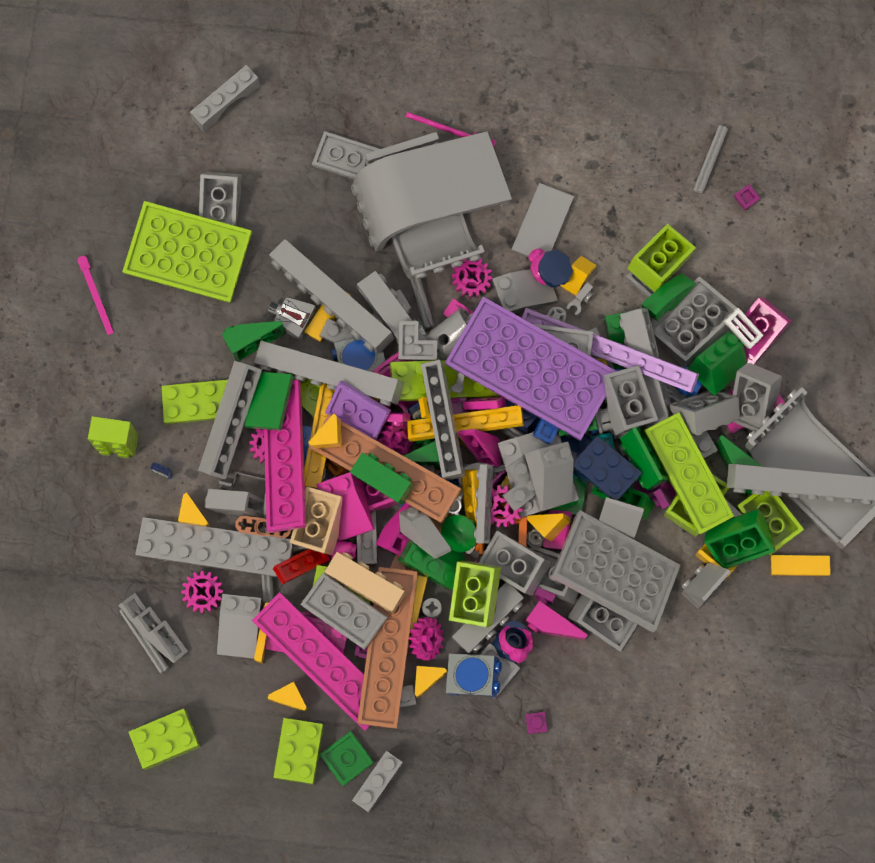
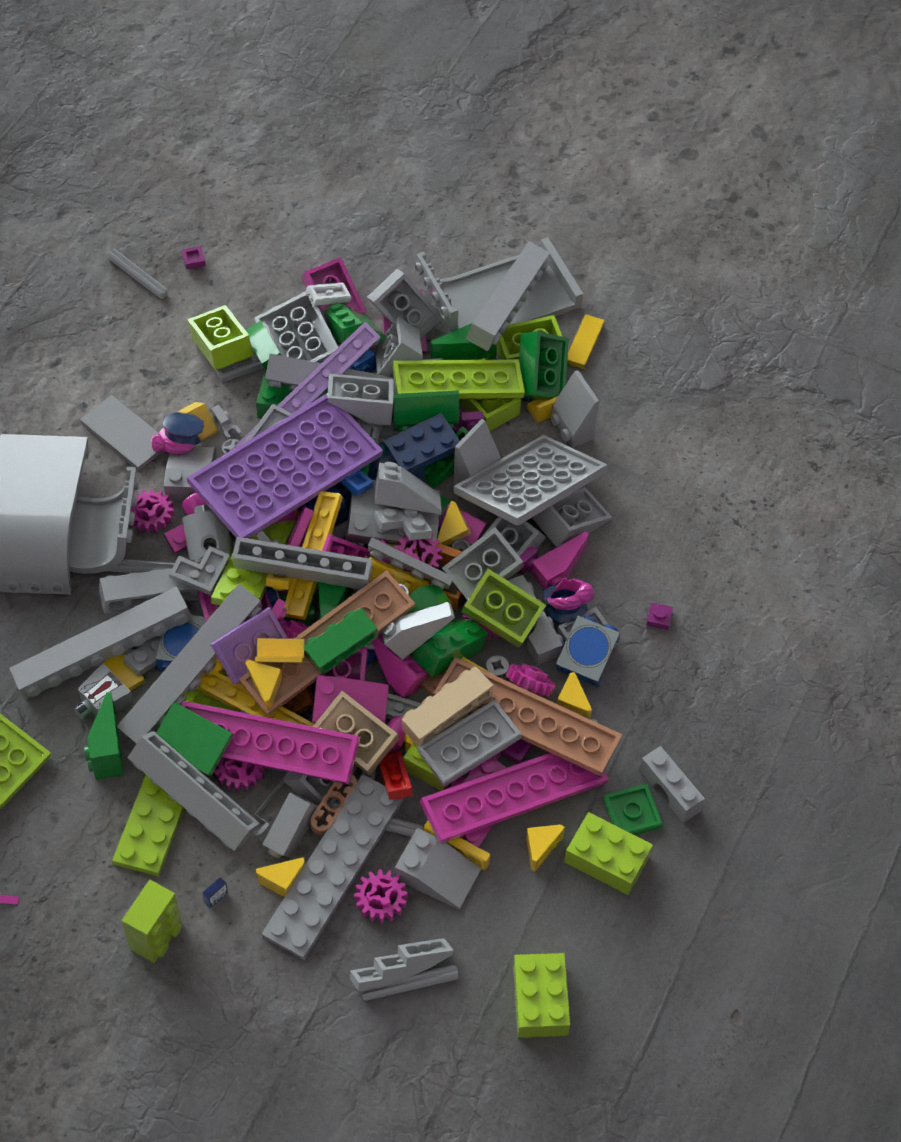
camera: 75 degrees left, 20 degrees down
none -> yellow panel [255,638,305,663]

